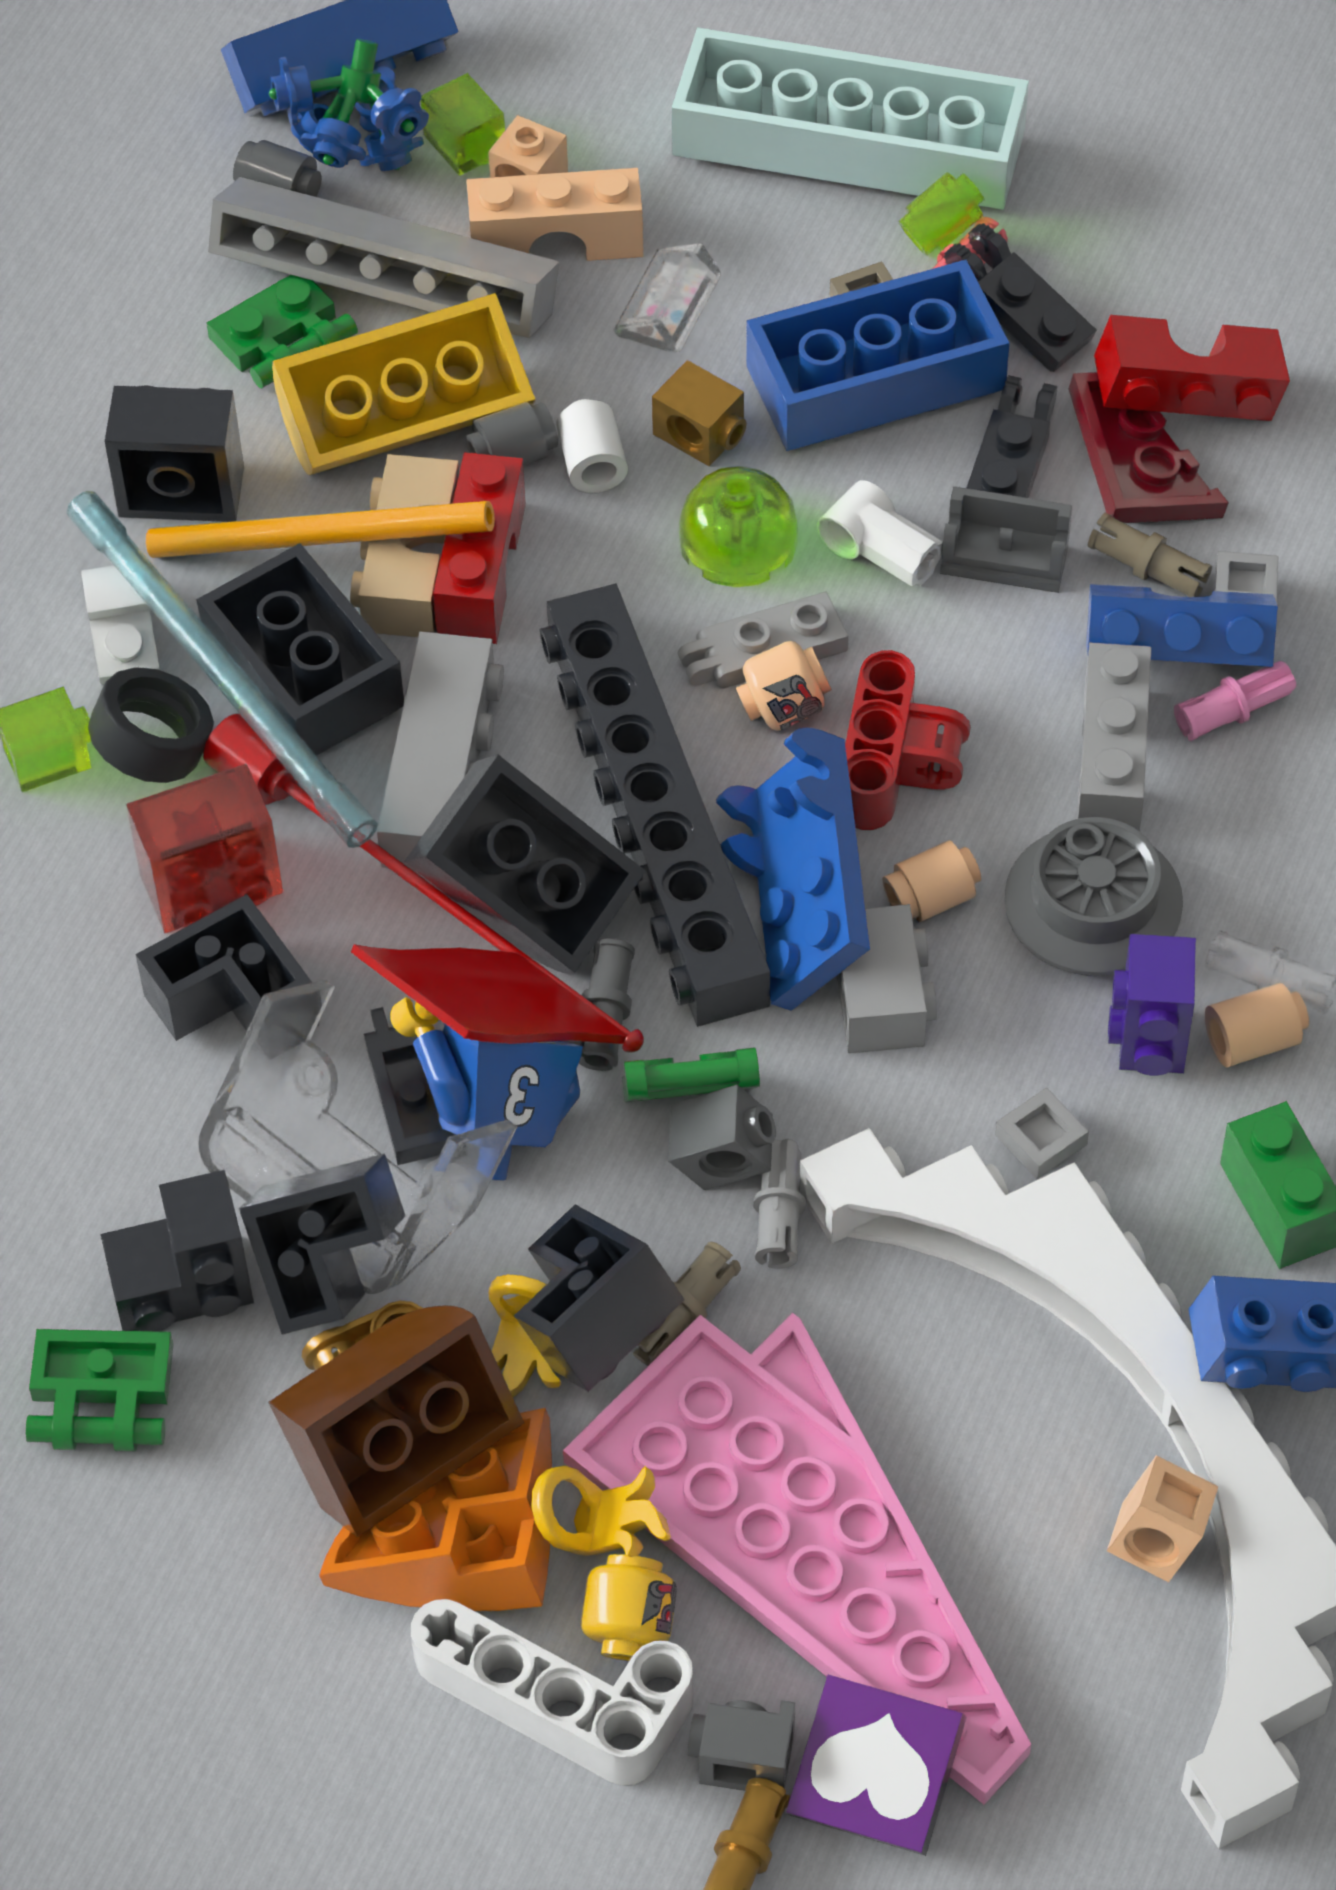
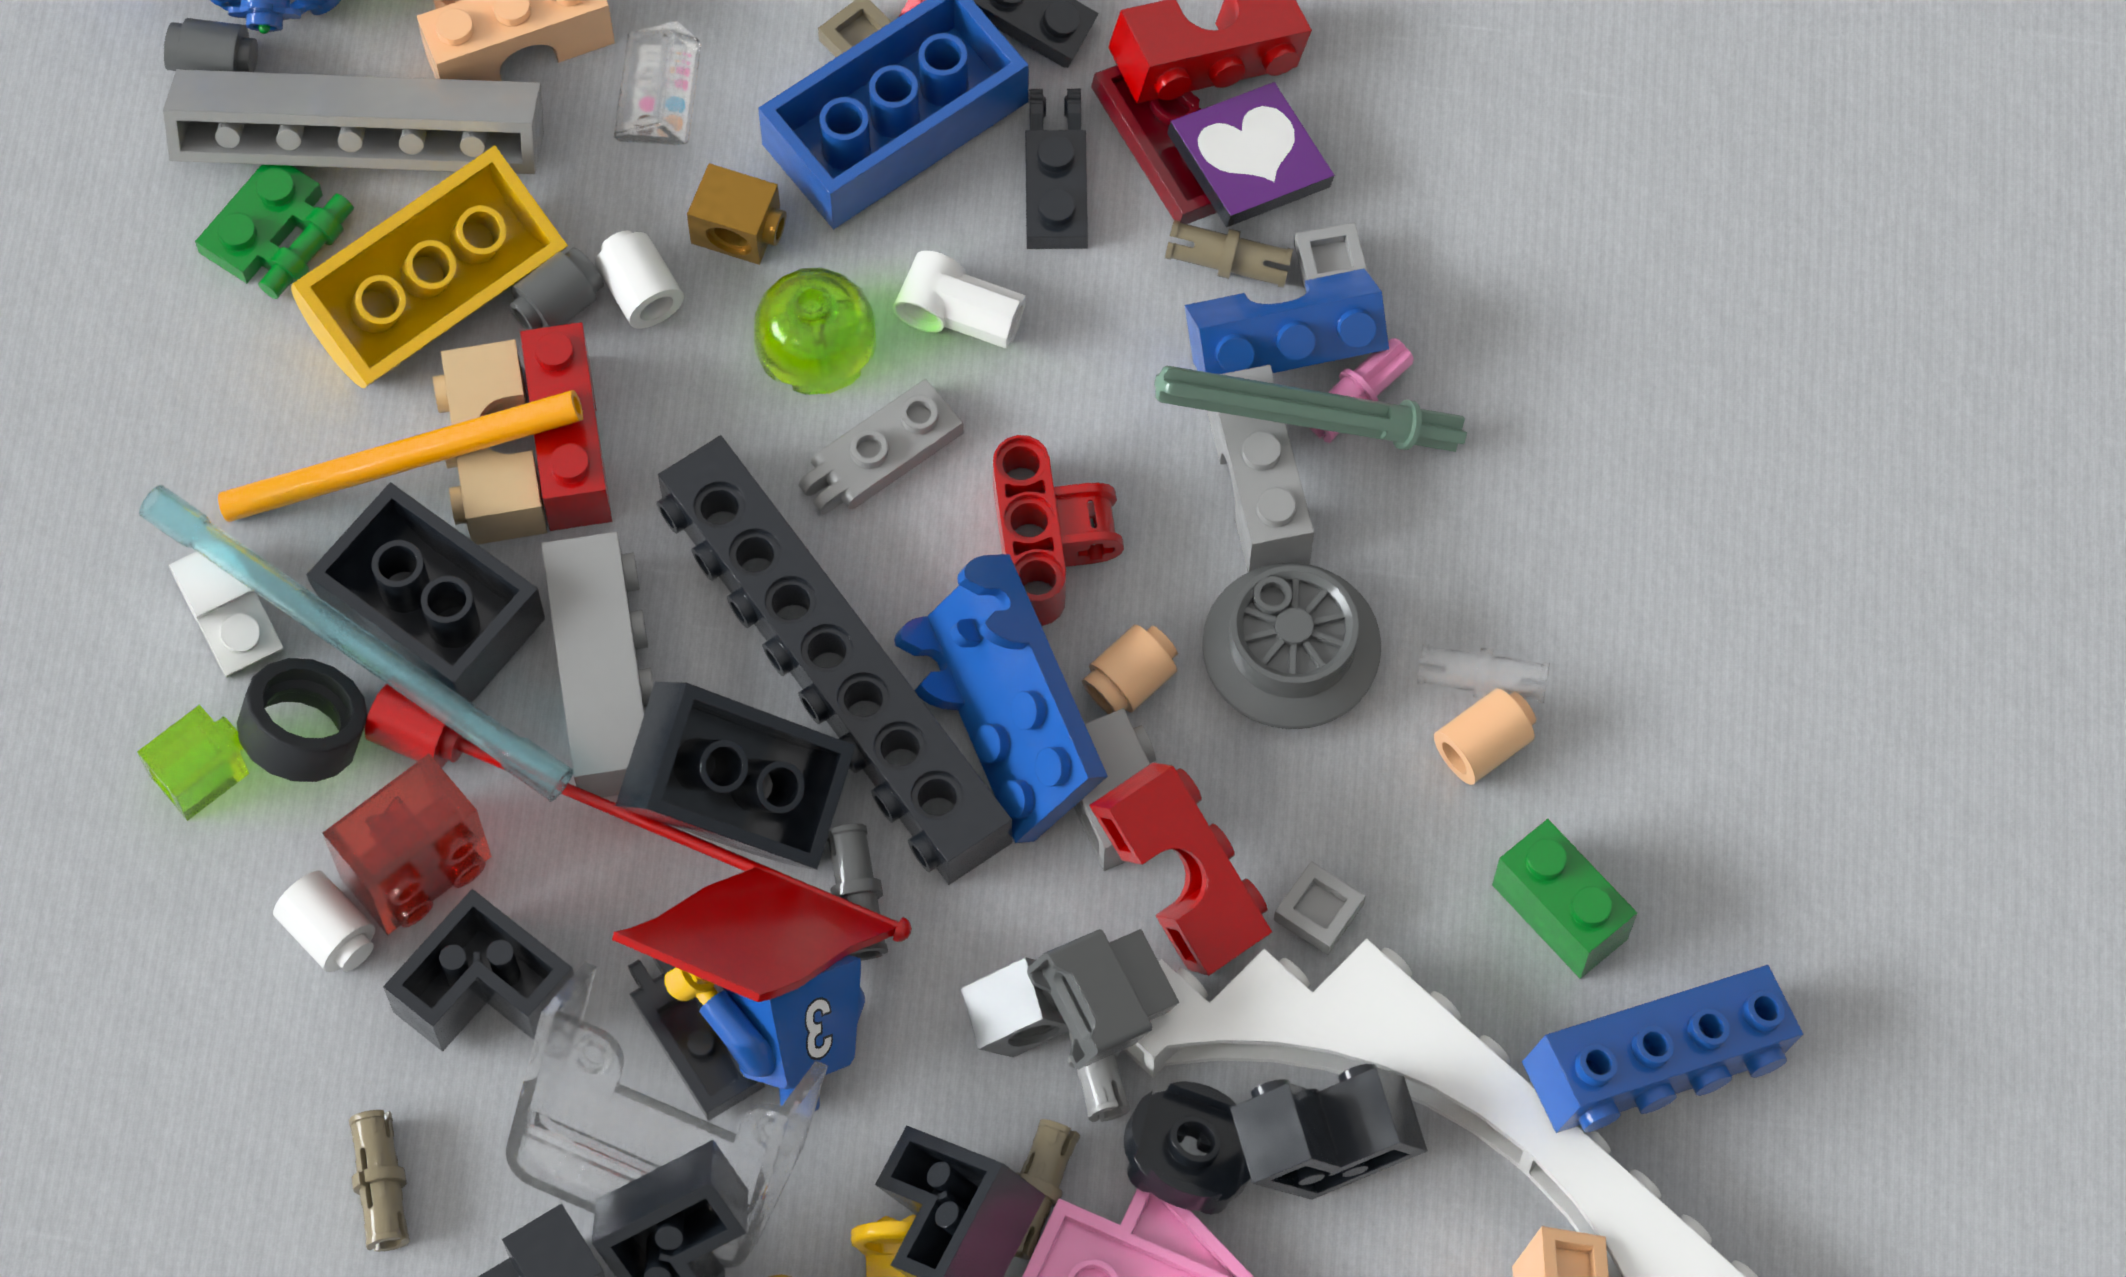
camera: 20 degrees left, 10 degrees up
black brick [104,385,244,522] -> none
green plate [622,1047,760,1103] -> none
light nougat head [736,641,832,731] -> none
dark grey hinge [940,486,1072,593] -> none
dark purple brick [1108,934,1196,1076] -> none
none -> white brick [273,870,375,972]
none -> dark tan pin [349,1110,410,1252]
none -> dark grey piece [1026,929,1180,1070]
none -> red arch [1089,763,1272,976]
none -> black plate [1124,1081,1251,1215]
none -> sand green axle [1154,365,1467,452]
none -> tile [1167,82,1335,228]
none -> black brick [1230,1064,1428,1200]

